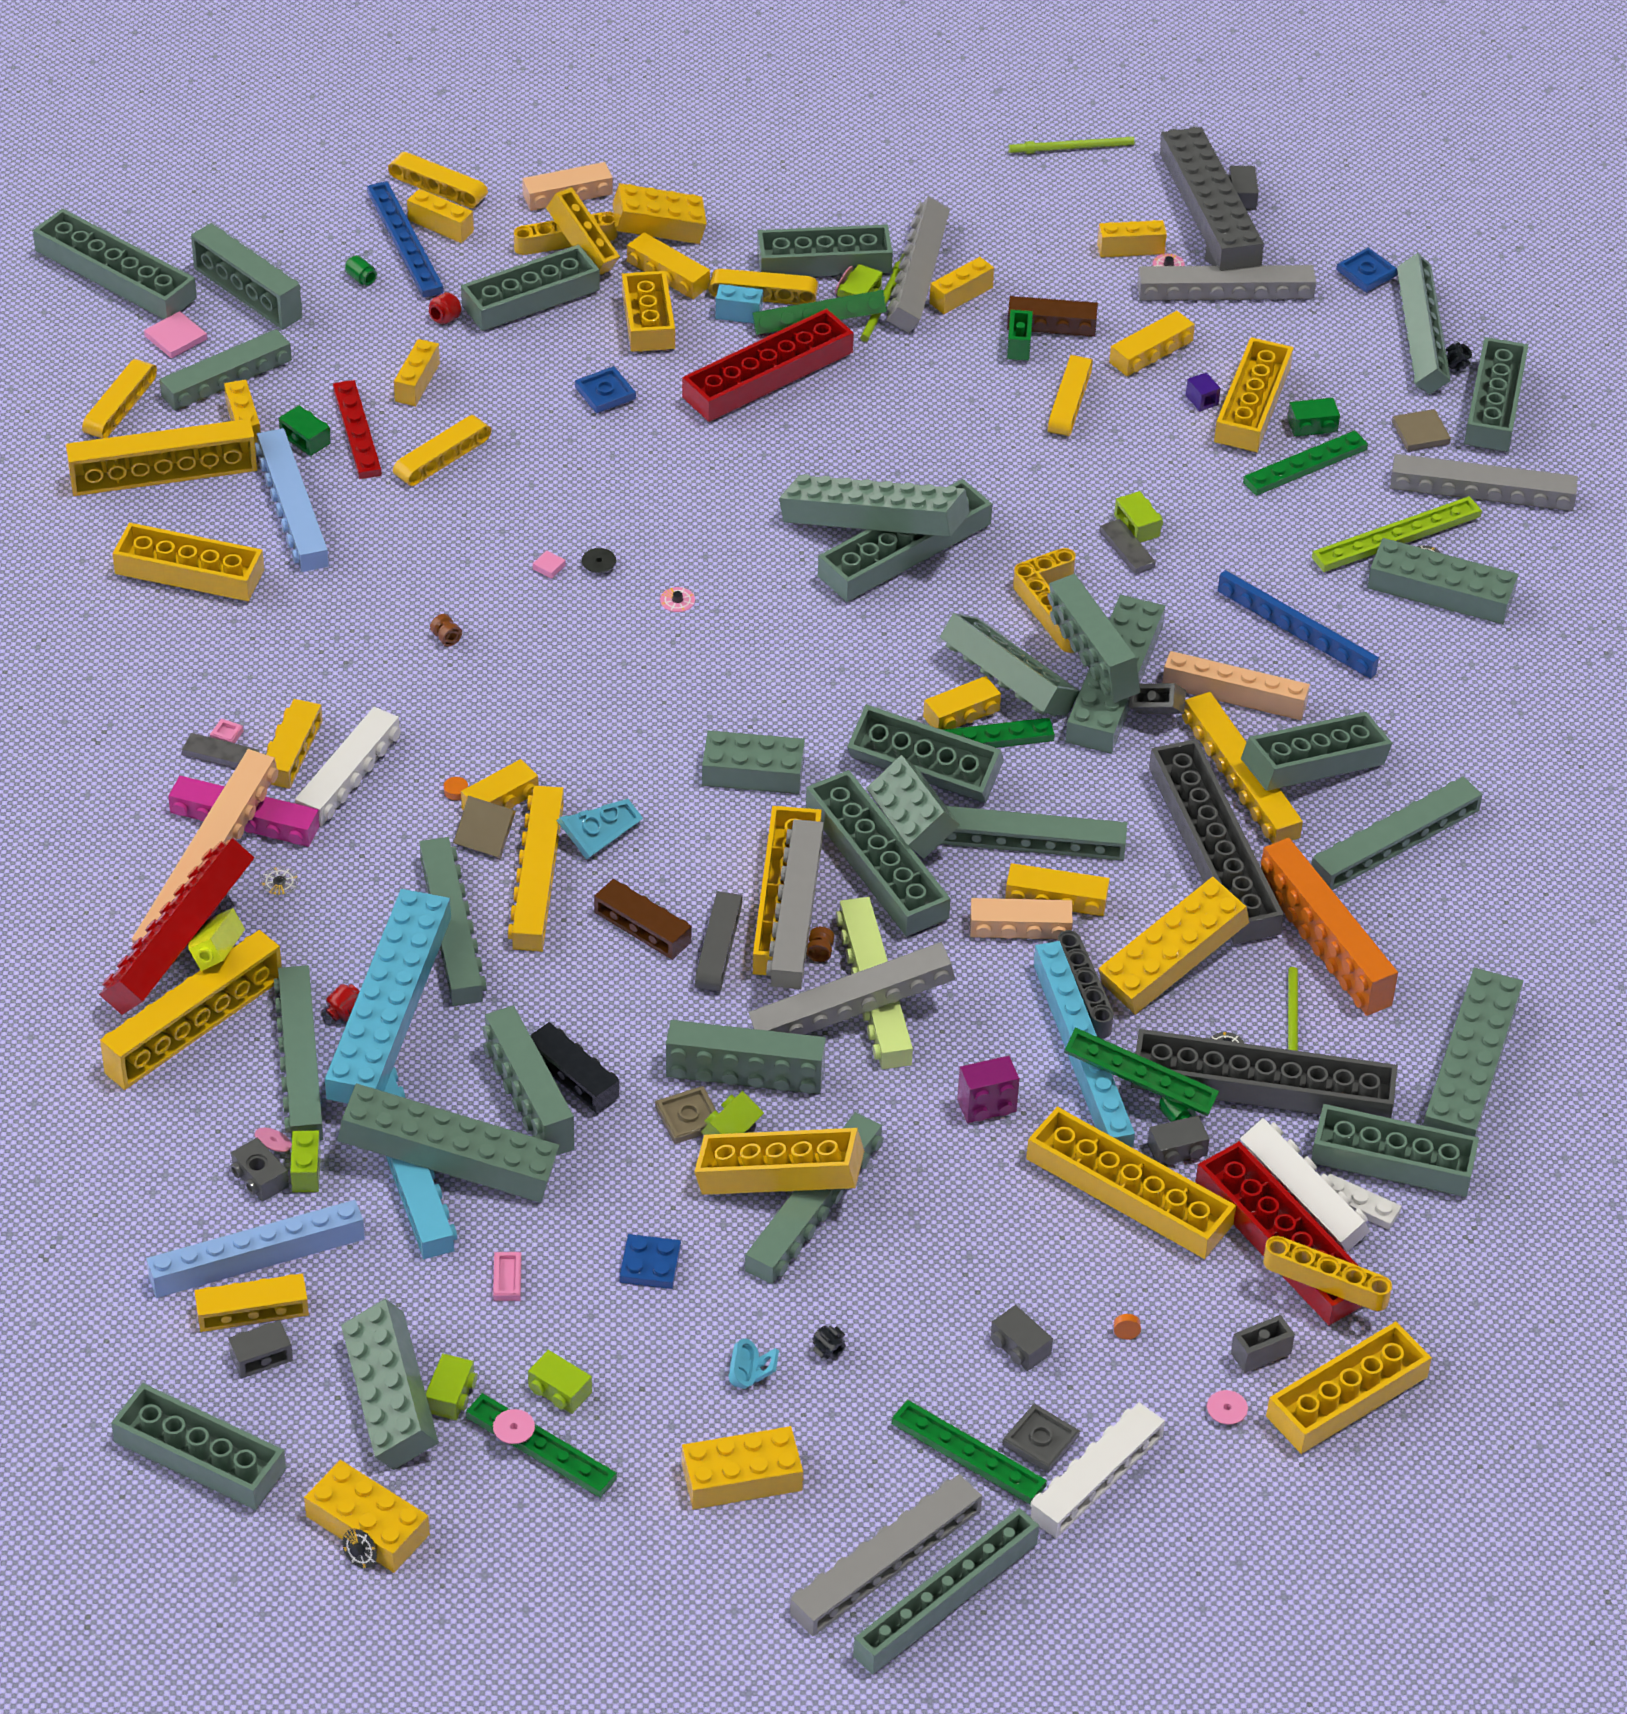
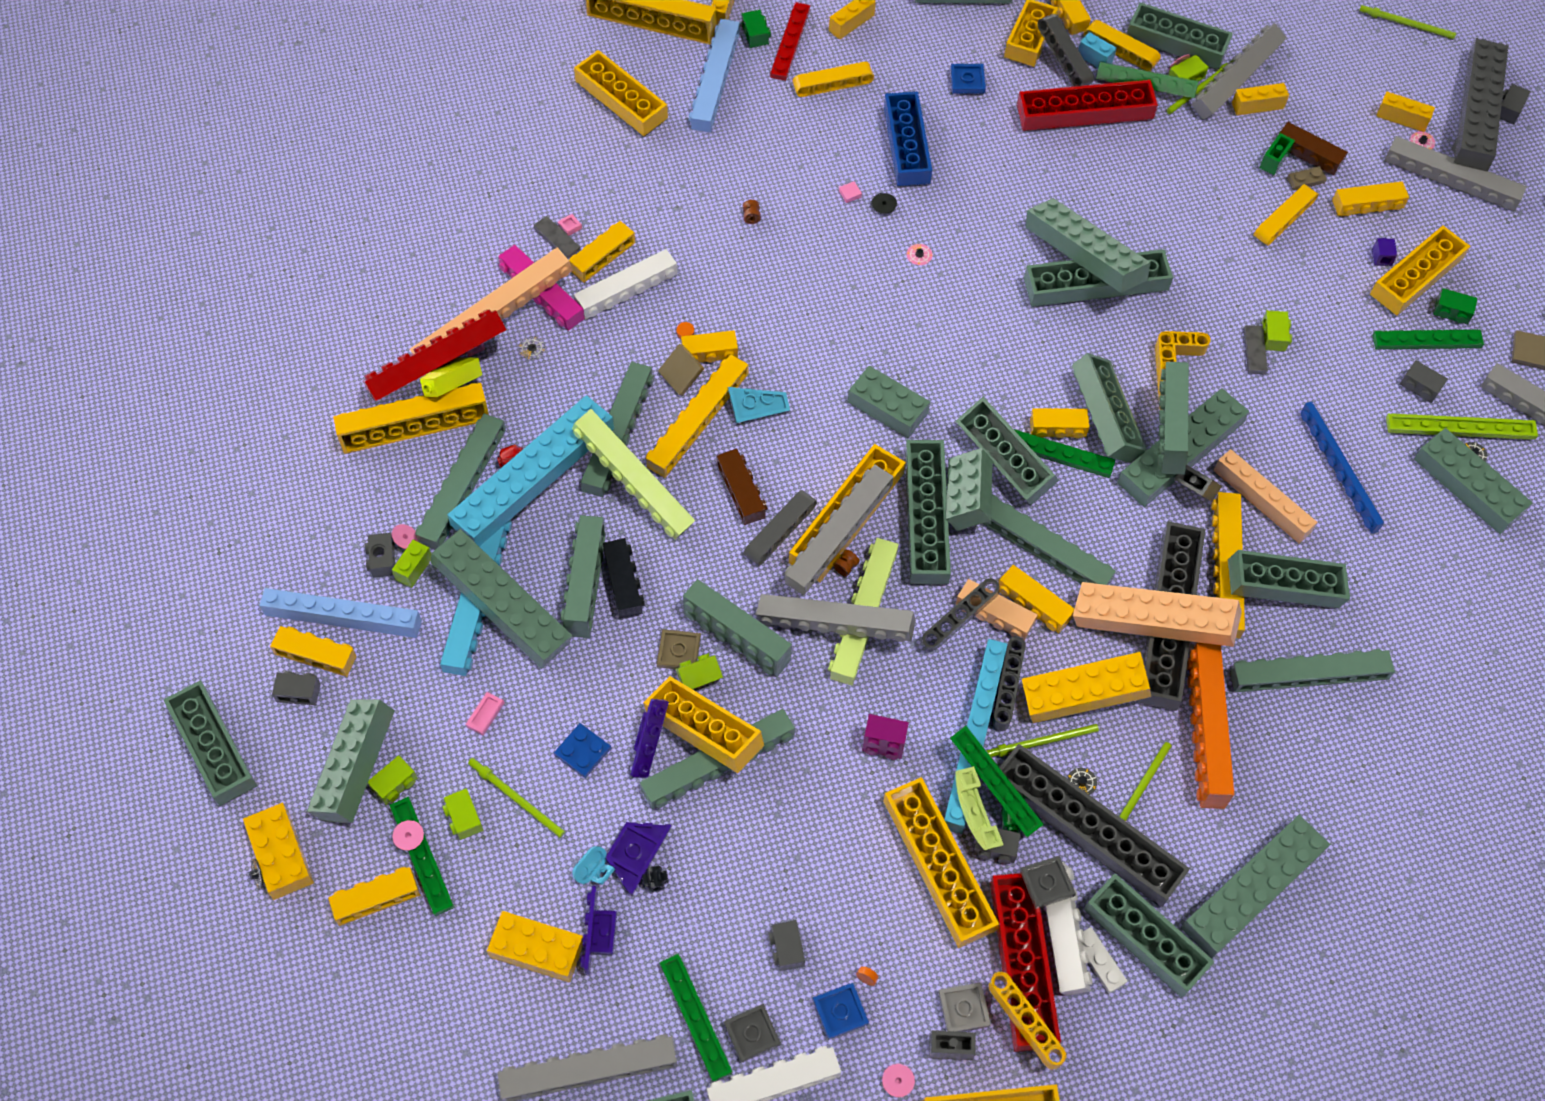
camera: 30 degrees right, 15 degrees up
none -> yellow brick [328,867,421,926]
none -> lime bar [468,758,565,838]
none -> yellowish green brick [572,409,695,540]
none -> dark purple bracket [581,886,617,975]
none -> dark purple wing [605,822,672,896]
none -> dark purple bracket [630,699,669,778]
none -> blue plate [813,982,869,1040]
none -> blue brick [884,91,933,186]
none -> dark grey beam [922,578,1000,651]
none -> light grey plate [938,982,991,1032]
none -> yellowish green slope [956,767,1003,850]
none -> lime bar [986,724,1099,757]
none -> dark grey plate [1019,856,1076,909]
none -> dark grey beam [1037,14,1094,87]
none -> light nougat brick [1073,582,1242,647]
none -> dark tan plate [1287,166,1327,191]
none -> dark grey brick [1400,360,1448,403]

